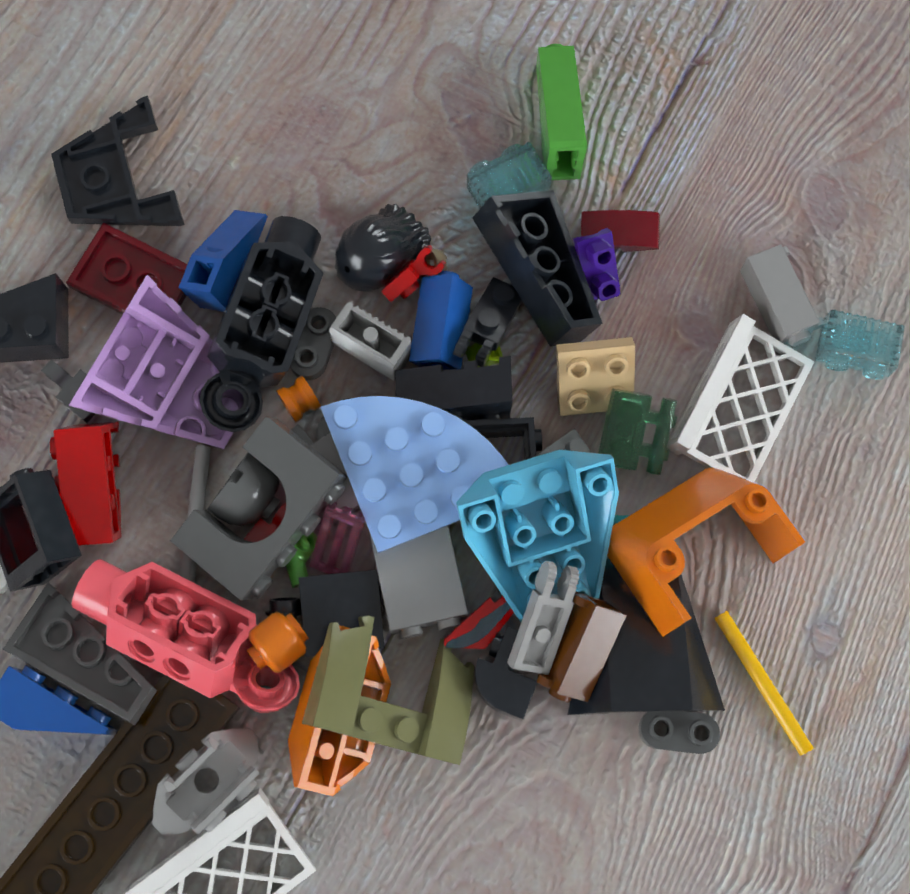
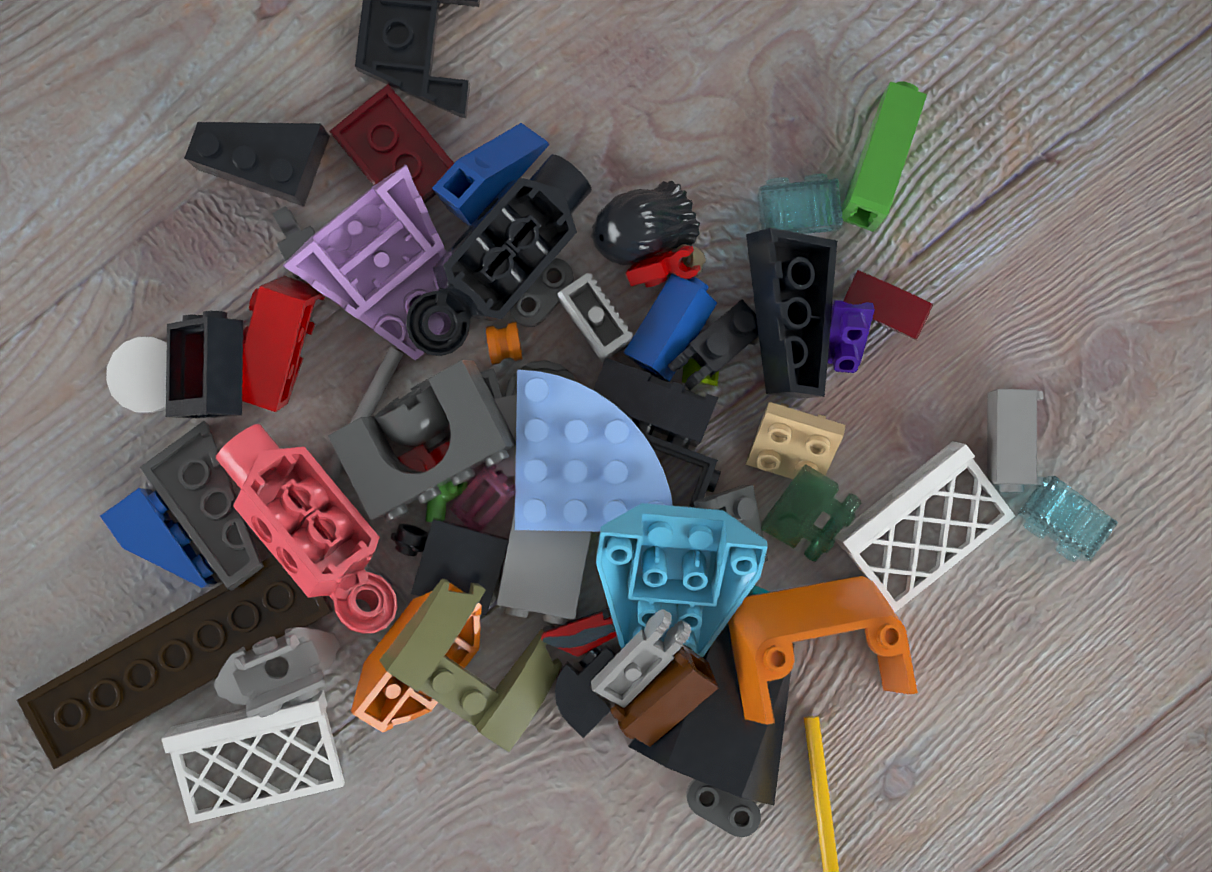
camera: 25 degrees right, 10 degrees up
orange head [246,612,309,673] -> none

